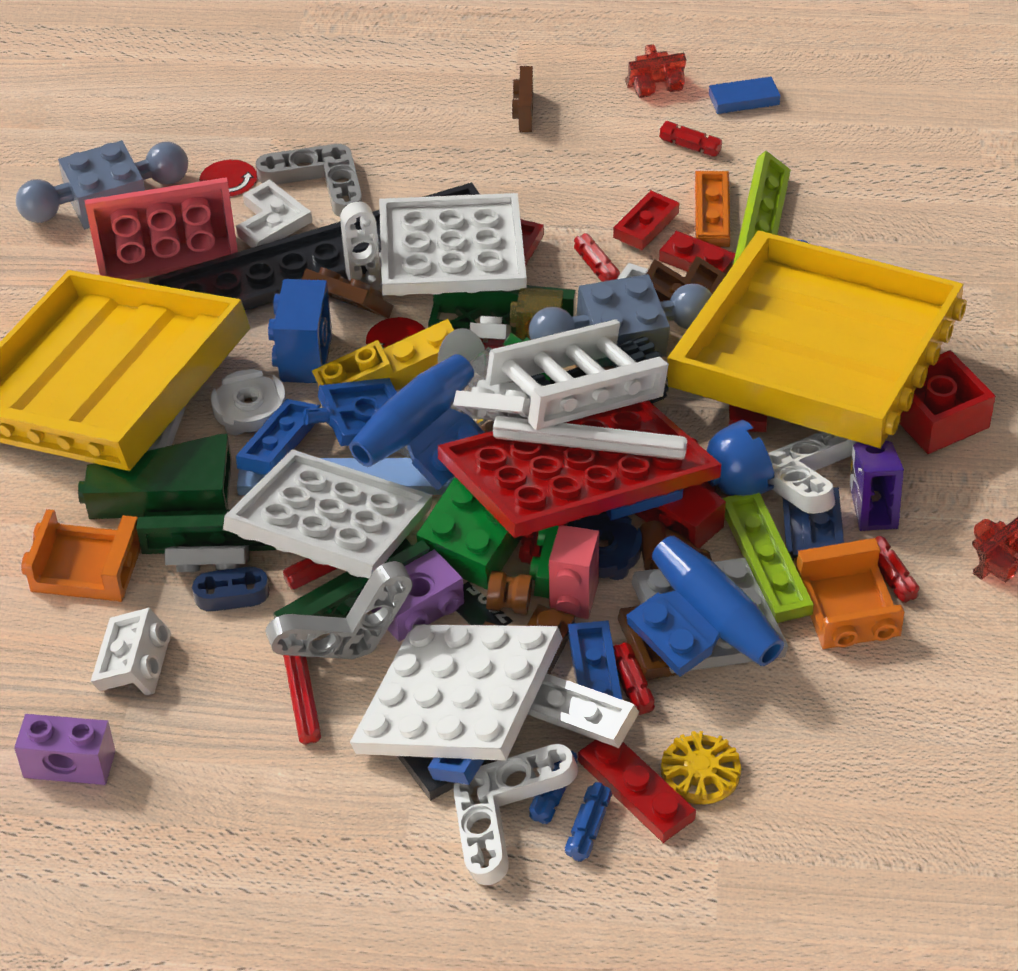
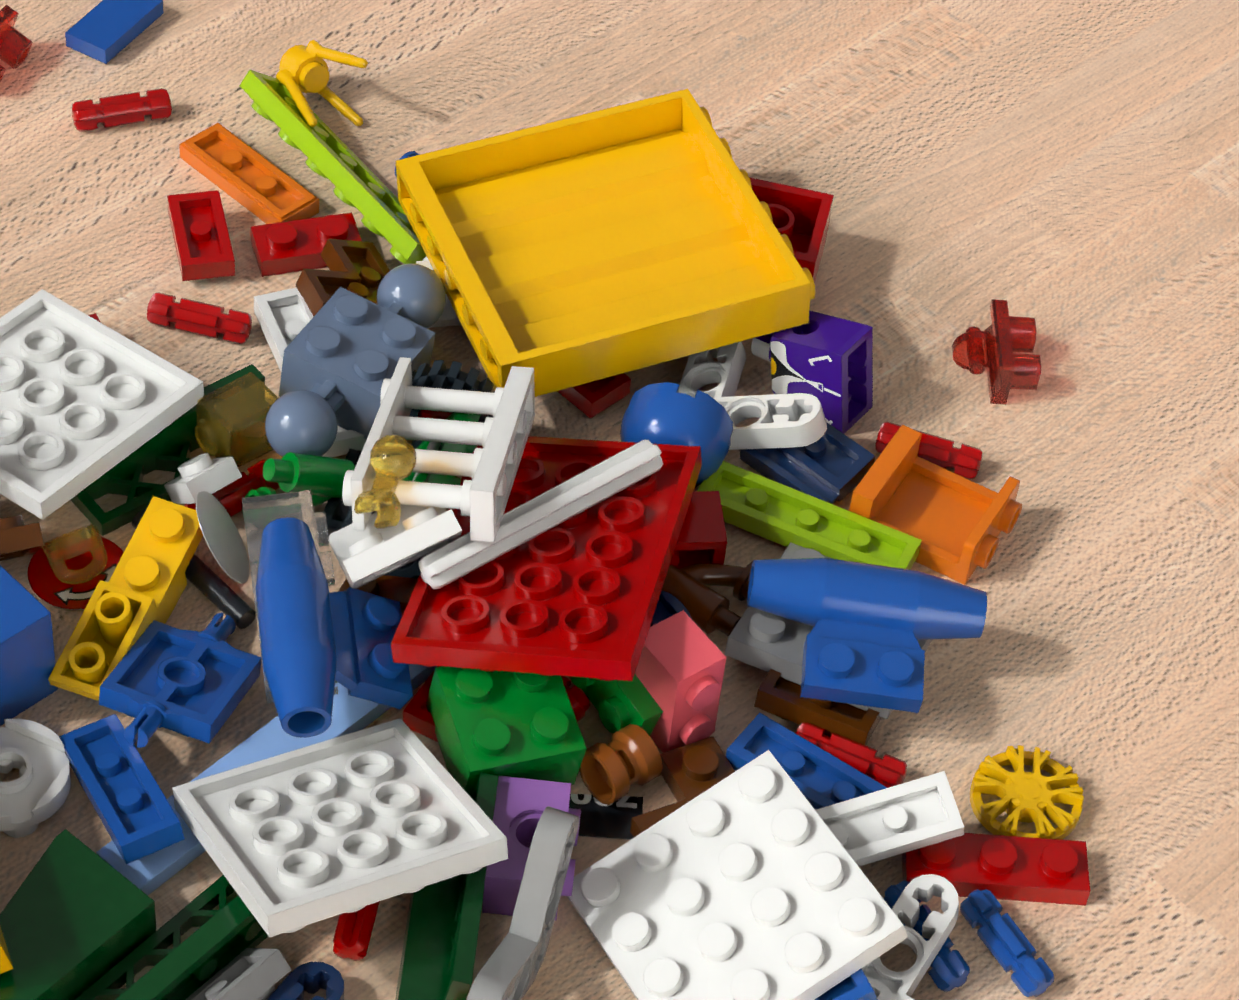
camera: 55 degrees left, 0 degrees up
none -> clear yellow tile [43,524,108,585]
none -> yellow plant [276,40,368,127]
none -> clear yellow arm [354,435,416,529]

